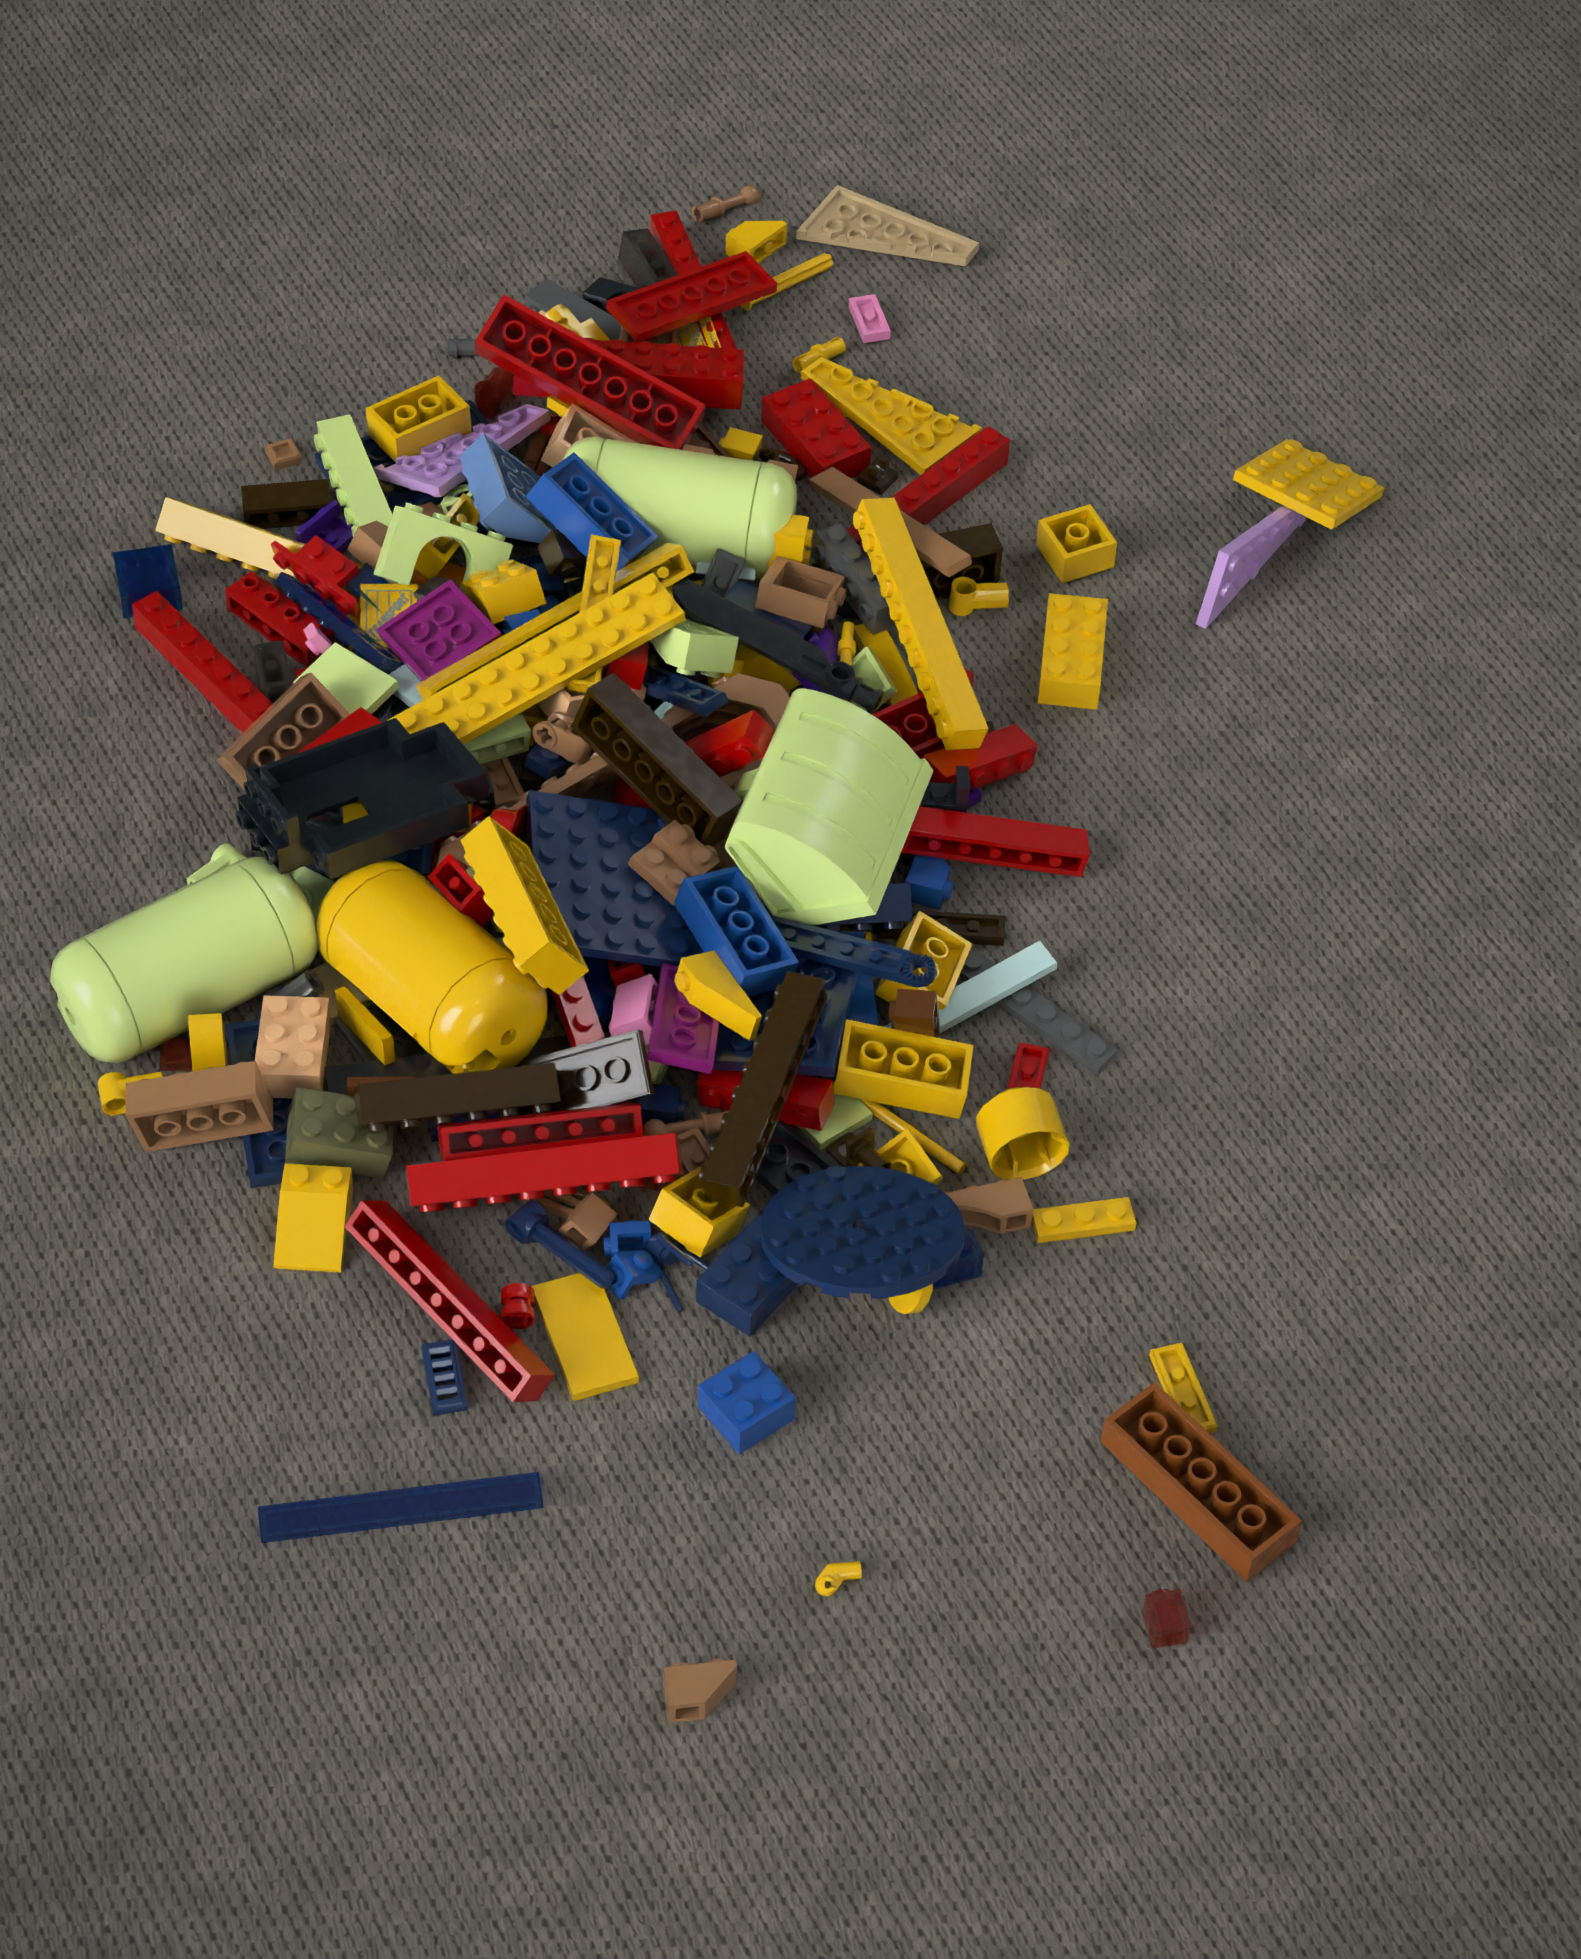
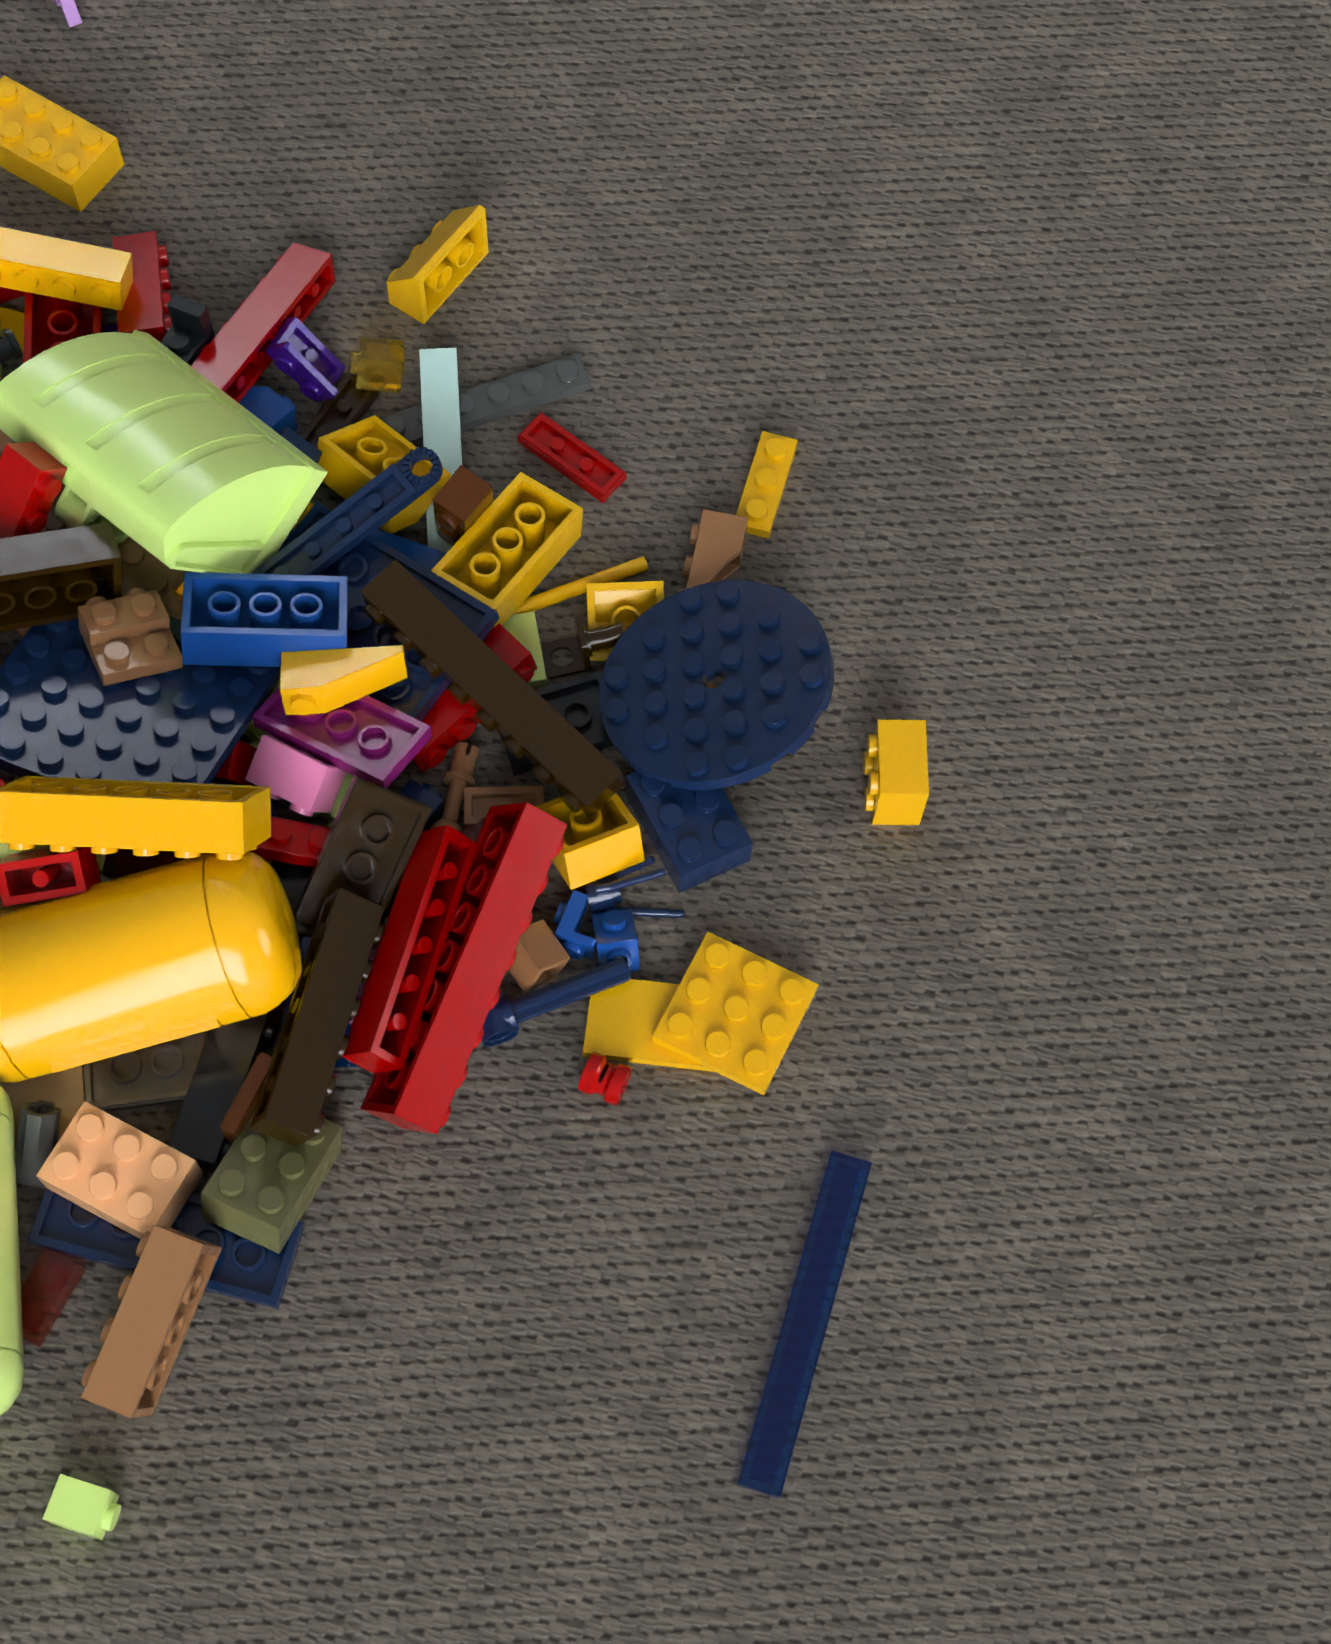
camera: 65 degrees left, 15 degrees up
yellow piece [98,1072,162,1116] -> none
yellow slope [188,1013,228,1072] -> none
yellow slope [273,1163,353,1272] -> none
yellow tile [335,986,395,1066] -> none
red brick [344,1200,555,1402] -> none
dark blue slope [421,1339,467,1416] -> none
medium nougat slope [663,1658,737,1723] -> none
blue brick [698,1351,796,1454] -> none
yellow arm [815,1561,862,1596] -> none
yellow piece [976,1087,1070,1179] -> none
dark orange brick [1100,1382,1302,1582] -> none
clear red brick [1142,1589,1191,1649] -> none
yellow tile [1149,1342,1218,1433] -> none
none -> yellowish green brick [42,1474,121,1540]
none -> dark purple bracket [265,316,346,402]
none -> clear yellow brick [349,336,405,393]
none -> yellow slope [387,205,489,324]
none -> yellow plate [652,932,819,1095]
none -> yellow brick [863,719,929,825]

